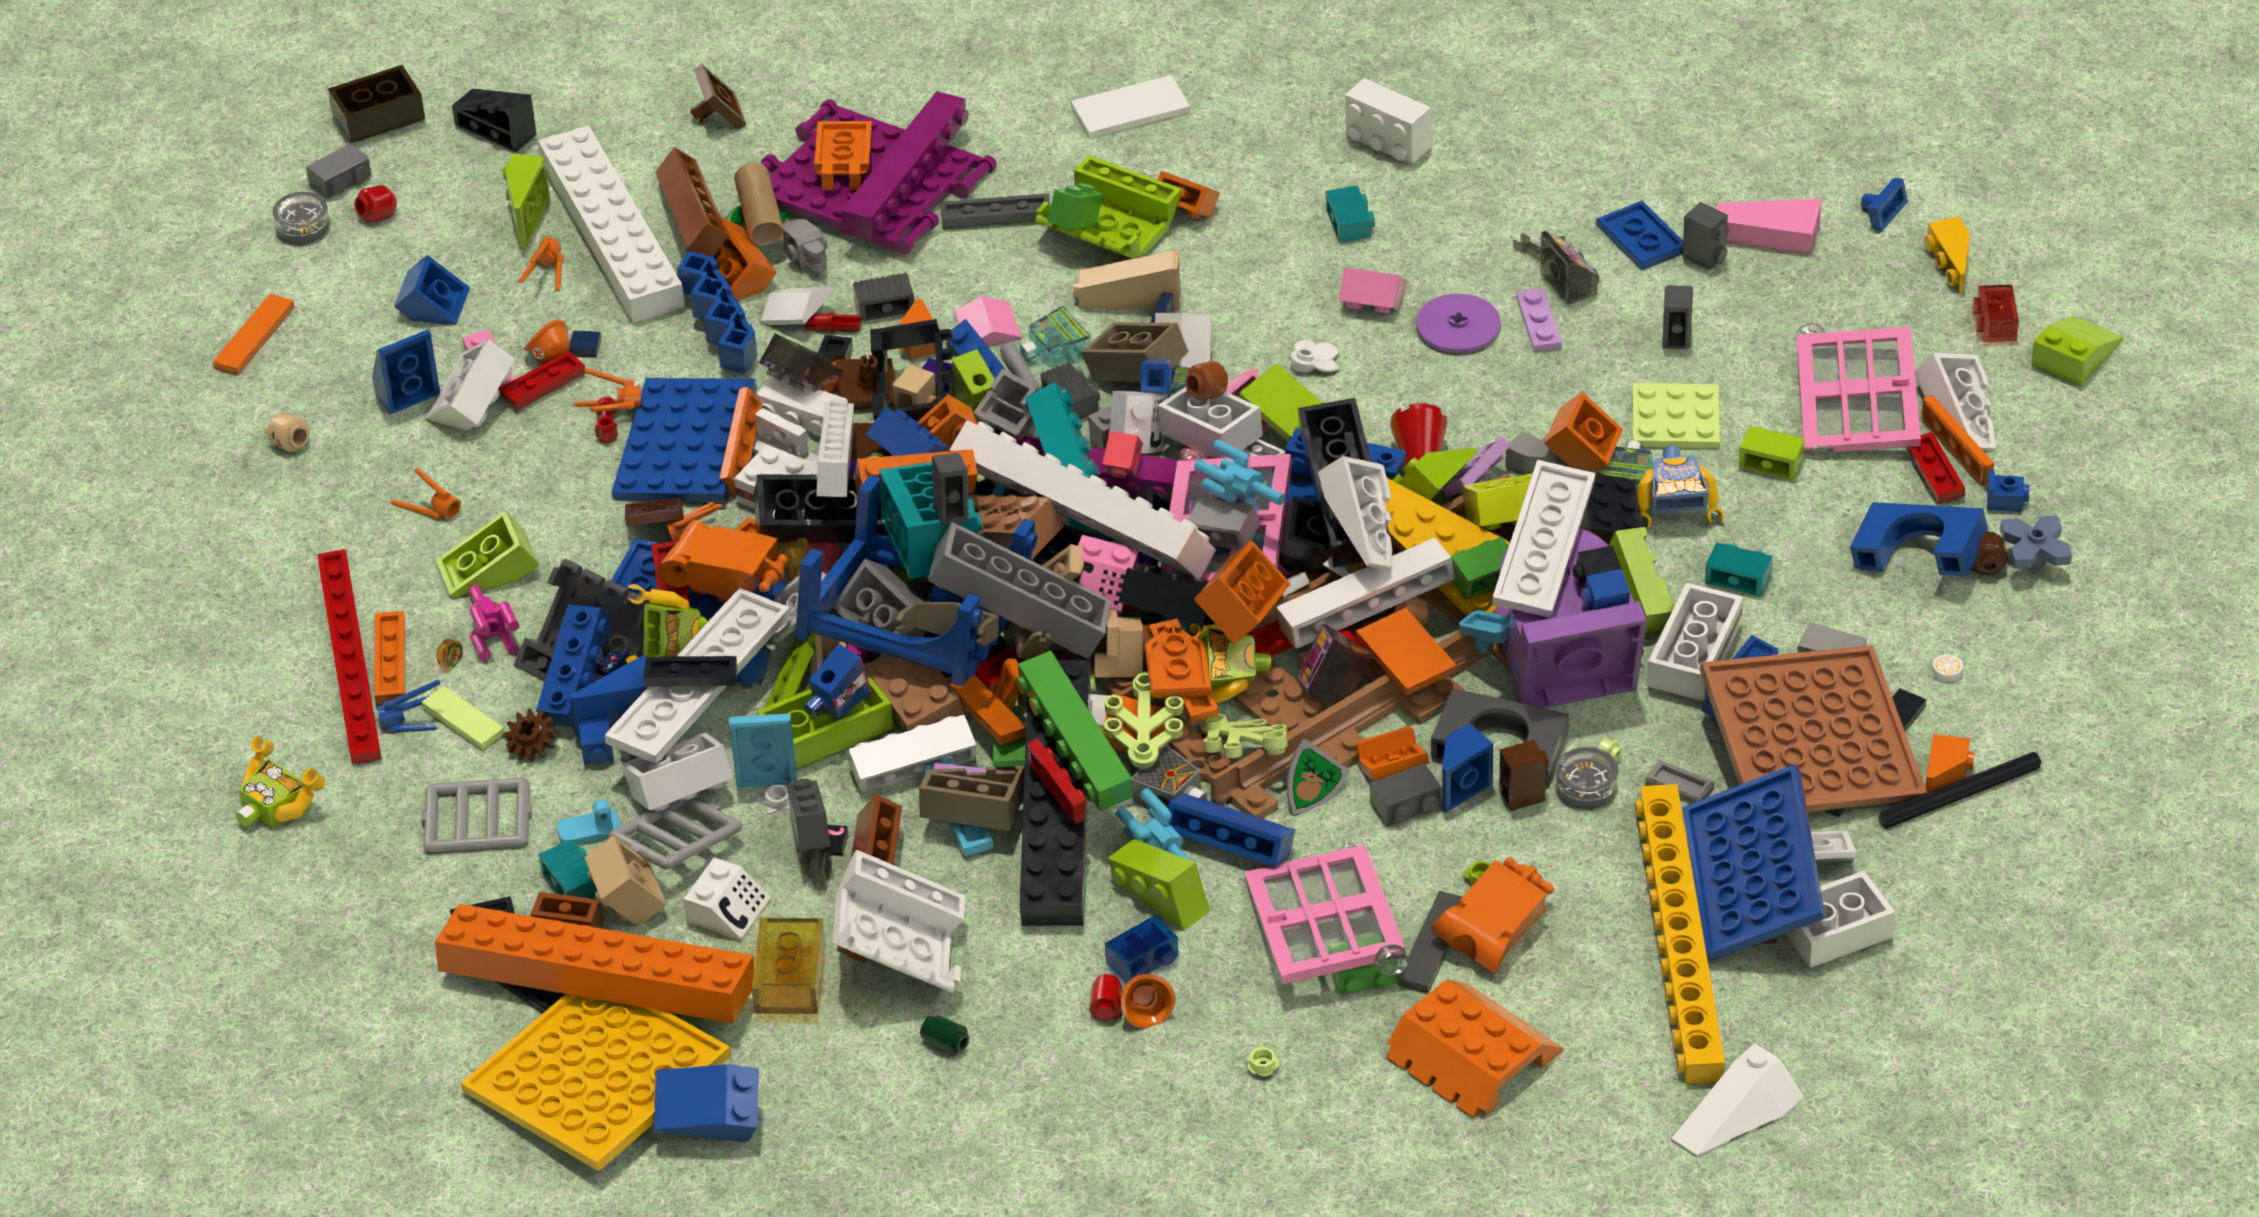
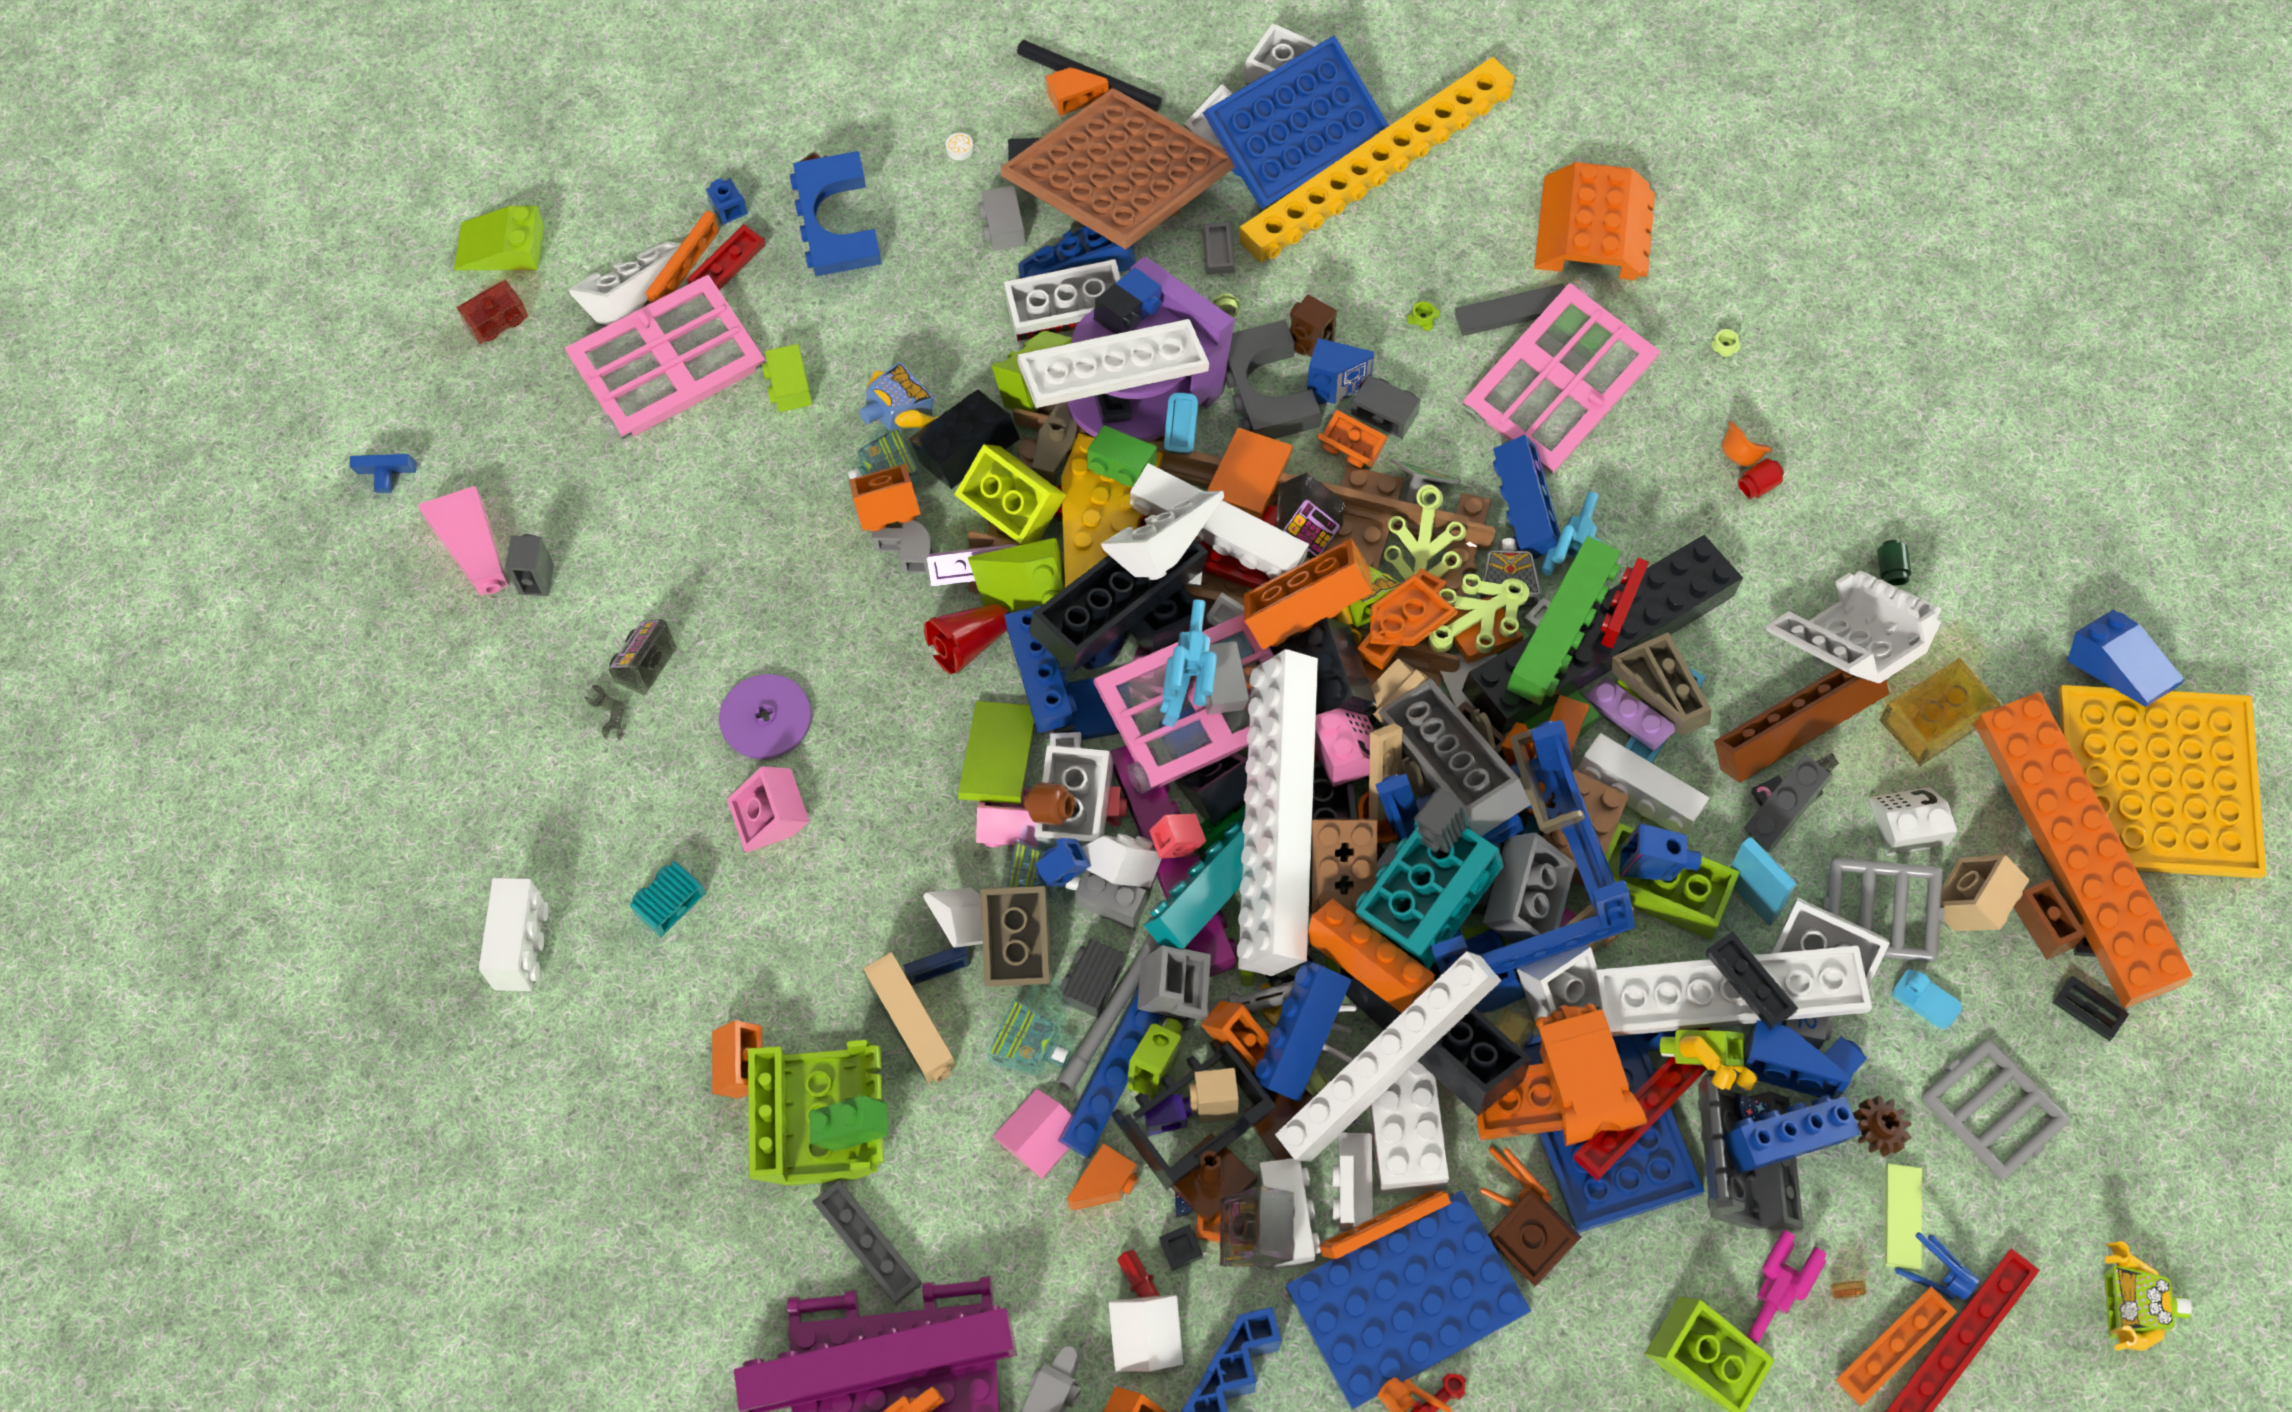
camera: 125 degrees left, 20 degrees up
teal brick [538,839,598,899] -> none
lime plate [764,634,816,708] -> none
dark grey brick [853,272,915,321] -> none
white tile [1071,75,1190,139] -> none
clear blue brick [1105,915,1179,984] -> none
lime wedge [1107,839,1210,931] -> none
white plate [1290,340,1340,373] -> none
orange piece [1431,857,1554,975] -> none
lavender plate [1516,288,1562,353] -> none
clear piece [1556,747,1618,808] -> none
blue tile [1596,200,1683,270] -> none
yellowish green plate [1632,383,1720,449] -> none
dark grey brick [1662,285,1693,349] -> none
white wedge [1672,1043,1804,1157] -> none
teal brick [1705,542,1773,597] -> none
yellow slope [1924,216,1970,294] -> none
sand blue plant [1999,515,2072,570] -> none

